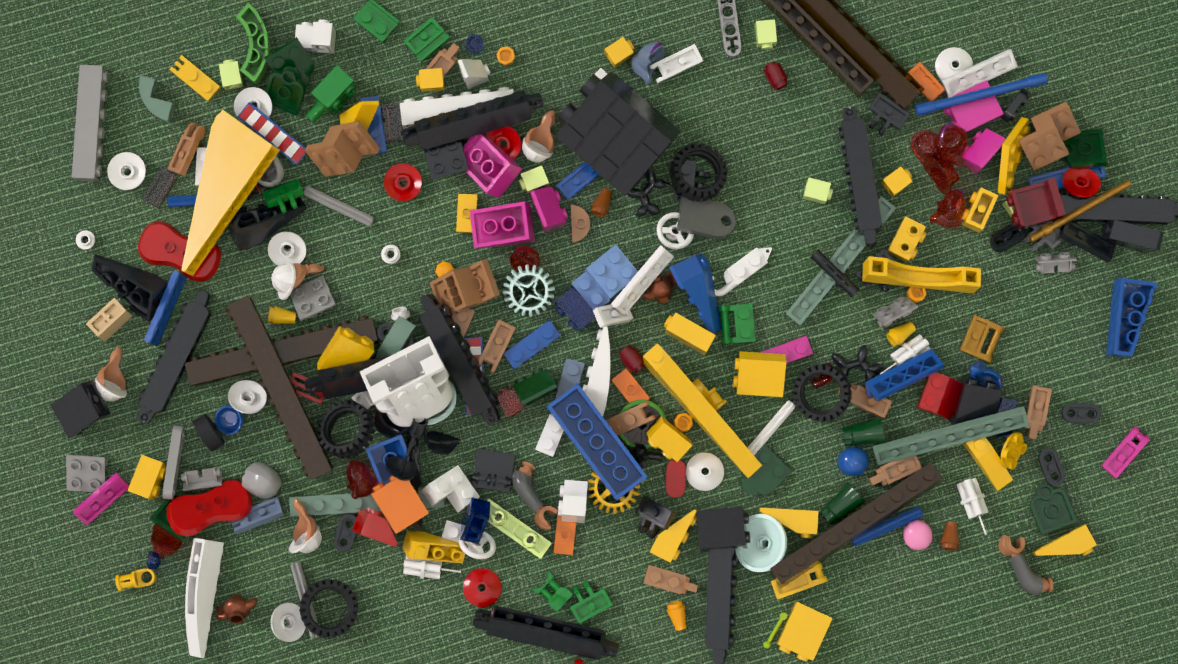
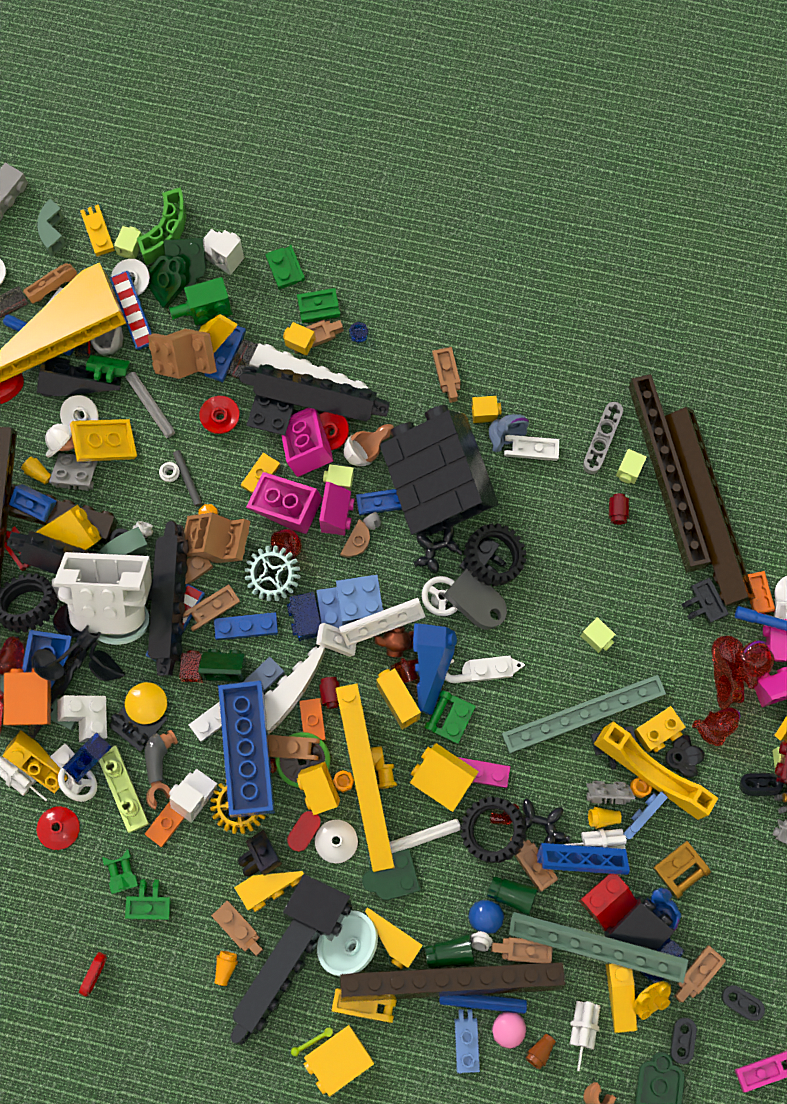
camera: 30 degrees right, 10 degrees down
white slope [458,59,490,89] -> none
black hinge [473,606,619,660] -> none
light orange tile [496,46,515,66] -> none
dark orange cone [591,188,613,218] -> none
black piece [629,444,663,469] -> none
black pin [810,249,860,298] -> none
black hinge [838,107,882,248] -> none
yellow brick [881,167,913,198] -> none
yellow brick [961,188,999,233] -> none
none -> blue slope [9,484,57,522]
none -> yellow plate [70,419,137,462]
none -> yellow dish [125,682,168,725]
none -> dark grey bar [173,450,202,507]
none -> light grey hinge [363,512,381,530]
none -> clear red piece [390,658,418,683]
none -> medium nougat hinge [432,347,460,403]
none -> medium blue hinge [455,1009,480,1073]
none -> white plate [470,931,493,951]
none -> medium blue hinge [623,792,668,840]
none -> black plate [665,735,705,777]

